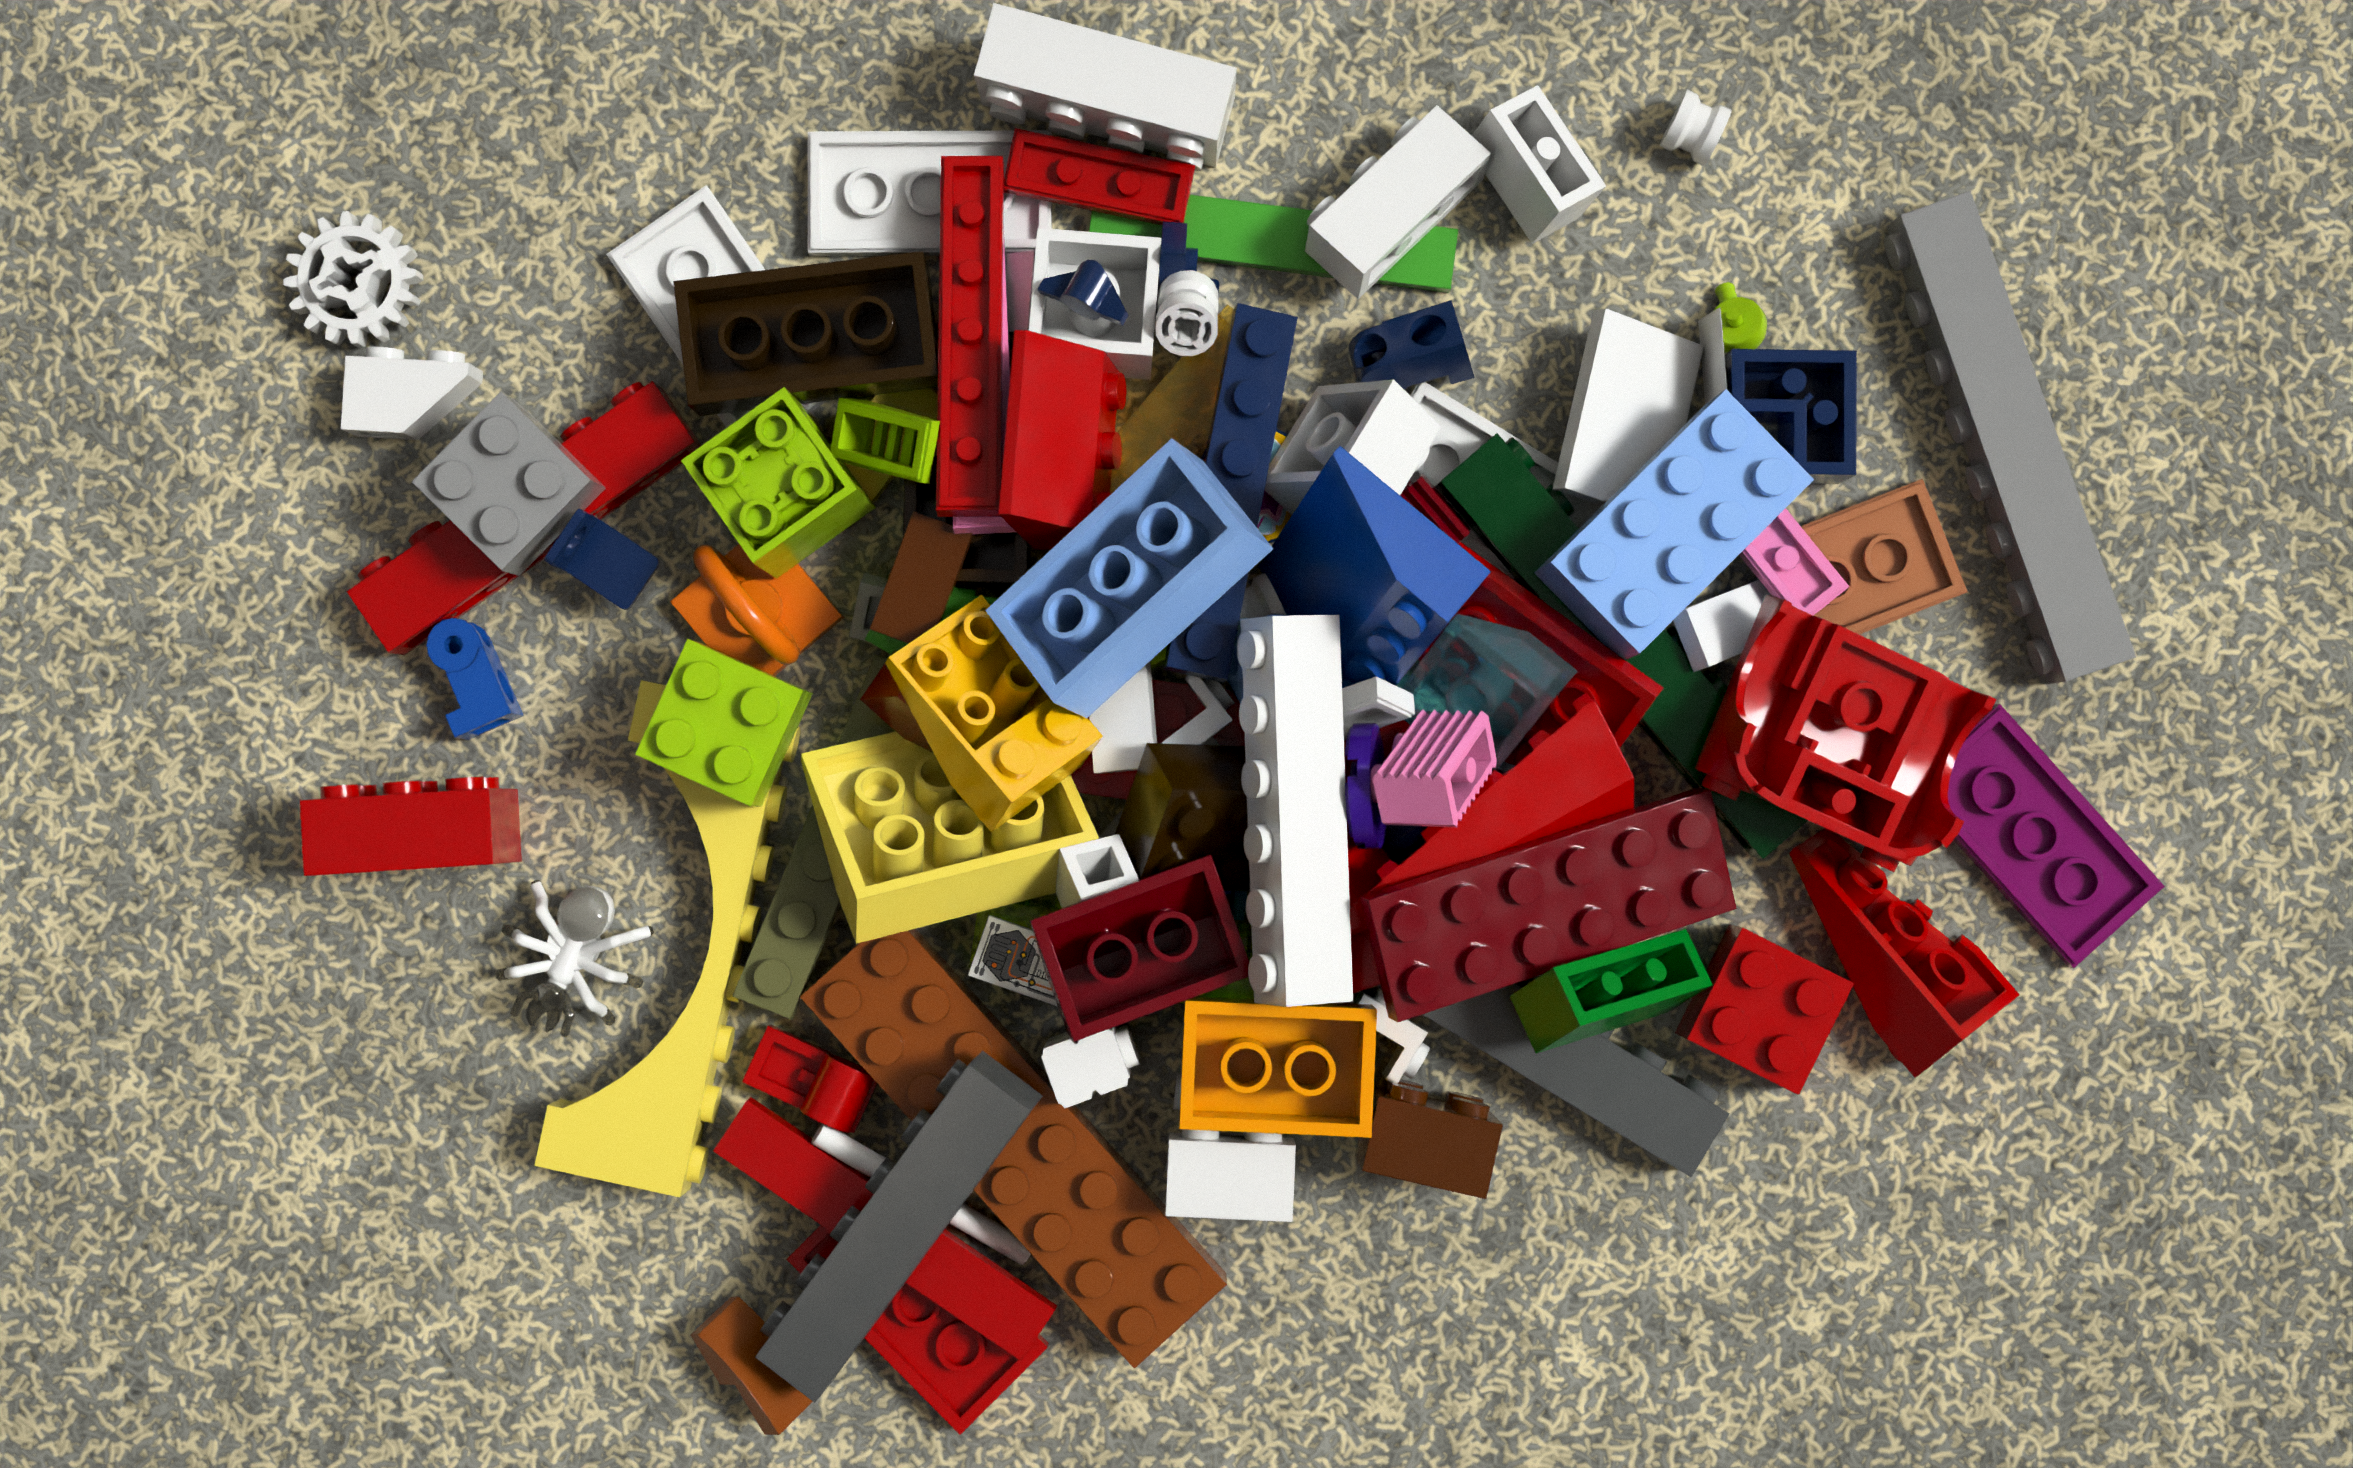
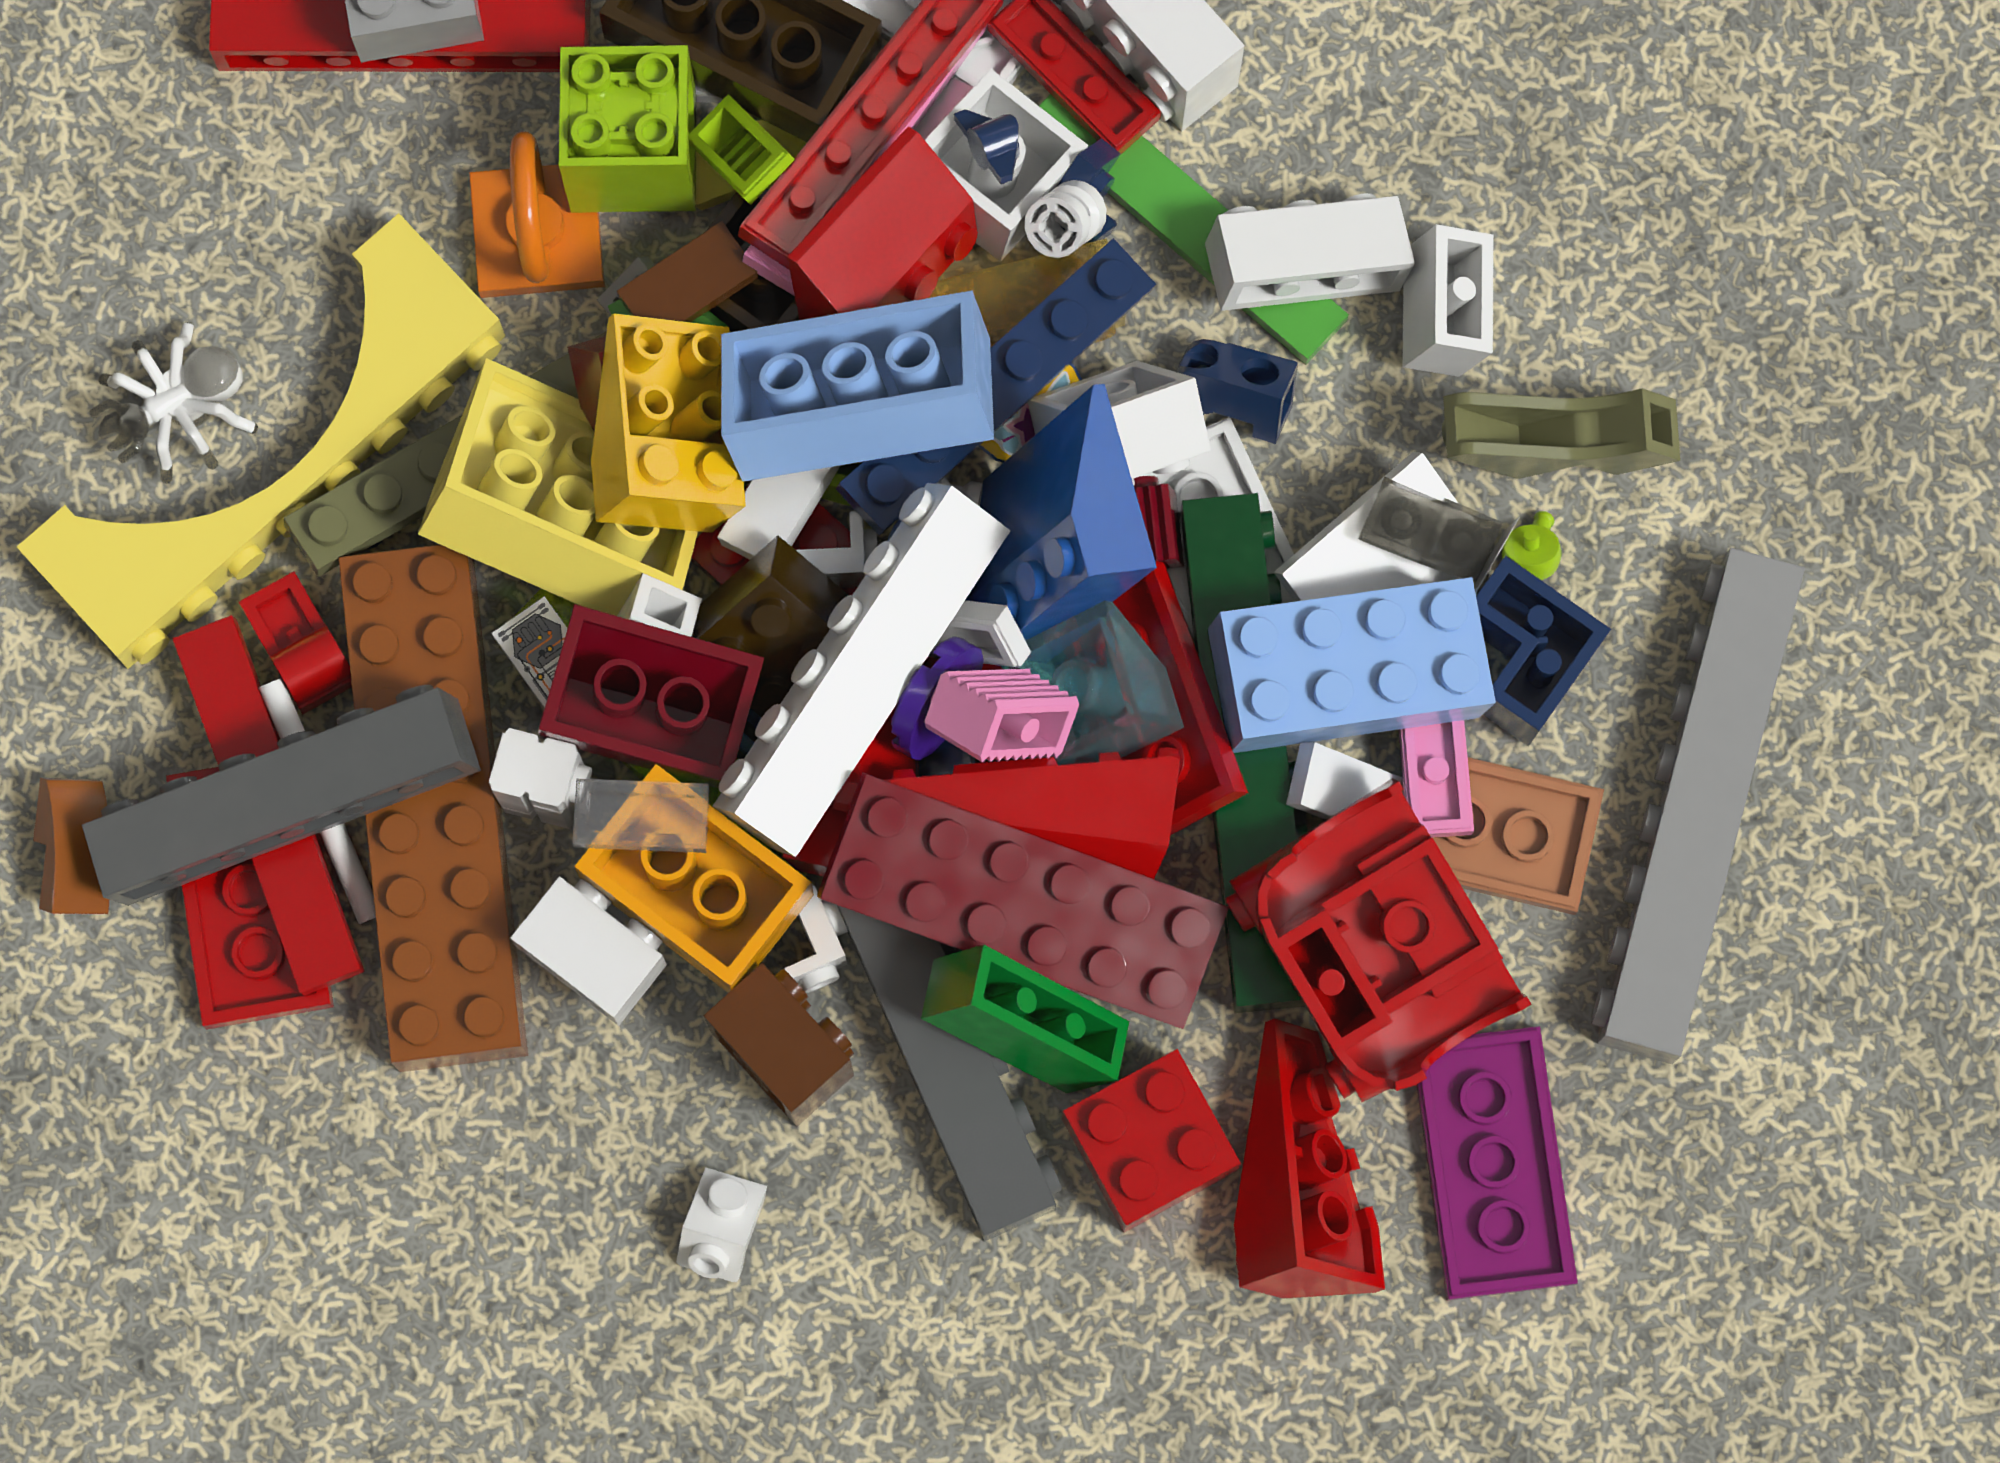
camera: 25 degrees right, 10 degrees down
red brick [300,777,522,876] -> none
blue leg [426,618,524,740] -> none
dark blue bracket [544,508,660,610] -> none
lime brick [635,639,813,807] -> none
white wheel [1660,89,1732,166] -> none
none -> clear tile [573,778,710,853]
none -> white bracket [676,1167,767,1282]
none -> clear smoke slope [1358,477,1503,582]
none -> olive arch [1442,388,1680,479]

